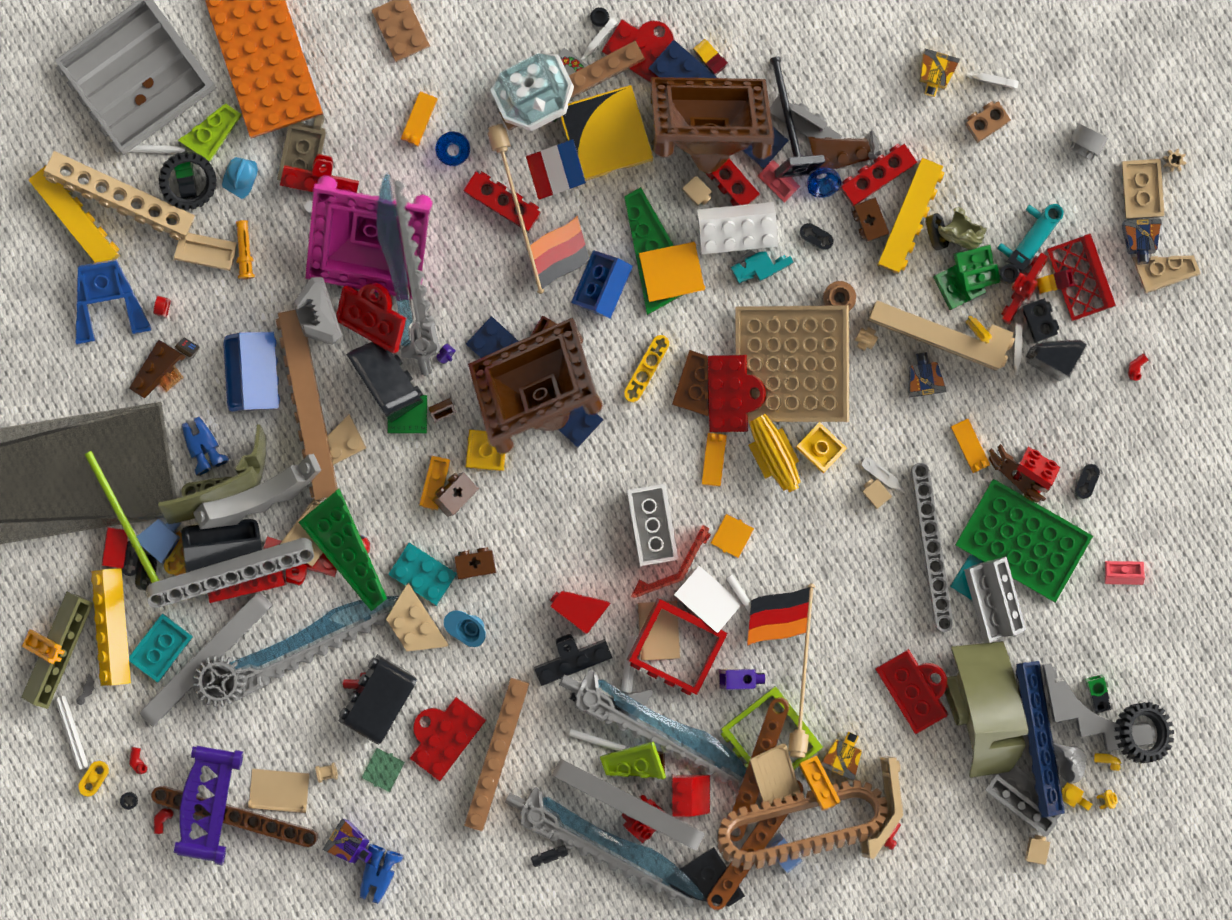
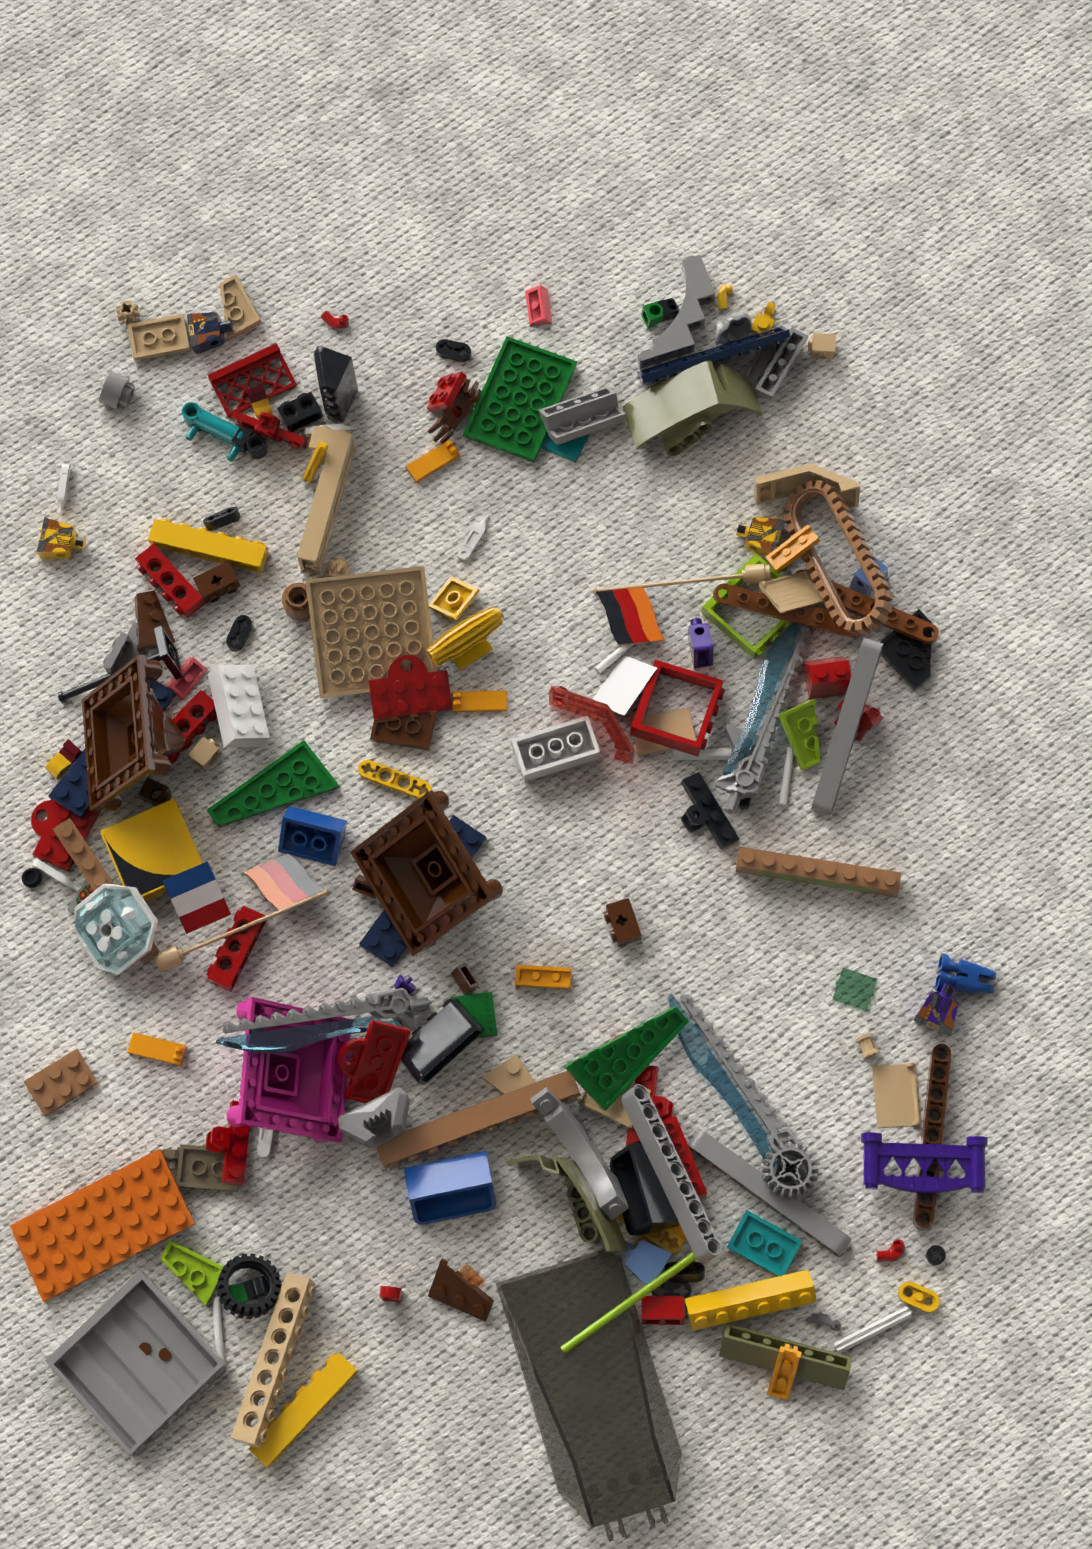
camera: 100 degrees left, 15 degrees down
blue wing [76,259,152,344] -> none
red arm [154,808,173,834] -> none
tan piece [174,233,237,271] -> none
slope [175,337,200,359] -> none
blue piece [182,417,229,476] -> none
dark azure piece [222,157,258,199] -> none
light orange pin [236,220,255,279] -> none
black windscreen [338,654,417,745] -> none
red arm [343,672,366,689] -> none
tan wing [386,583,449,651] -> none
teal plate [388,542,457,606] -> none
red plate [410,697,486,781] -> none
brick [432,472,479,517] -> none
clear blue piece [435,131,470,166] -> none
dark azure piece [443,610,486,647] -> none
yellow tile [466,429,505,471] -> none
piece [505,787,704,907] -> none
black axle [531,845,568,867] -> none
red slope [550,591,611,634] -> none
light orange piece [639,241,705,302] -> none
light orange piece [711,514,754,558] -> none
teal plate [731,250,794,283] -> none
clear blue piece [807,167,842,198] -> none
tan brick [862,479,892,509] -> none
flat silver piece [868,130,882,160] -> none
red plate [875,649,949,735] -> none
torso [909,352,947,398] -> none
light grey beam [911,463,953,632] -> none
green slope [933,265,987,310] -> none
olive hair [938,207,987,250] -> none
green slope [953,245,1001,291] -> none
medium nougat brick [965,101,1011,143] -> none
yellow plate [1096,790,1118,809] -> none
black tyre [1114,702,1174,763] -> none

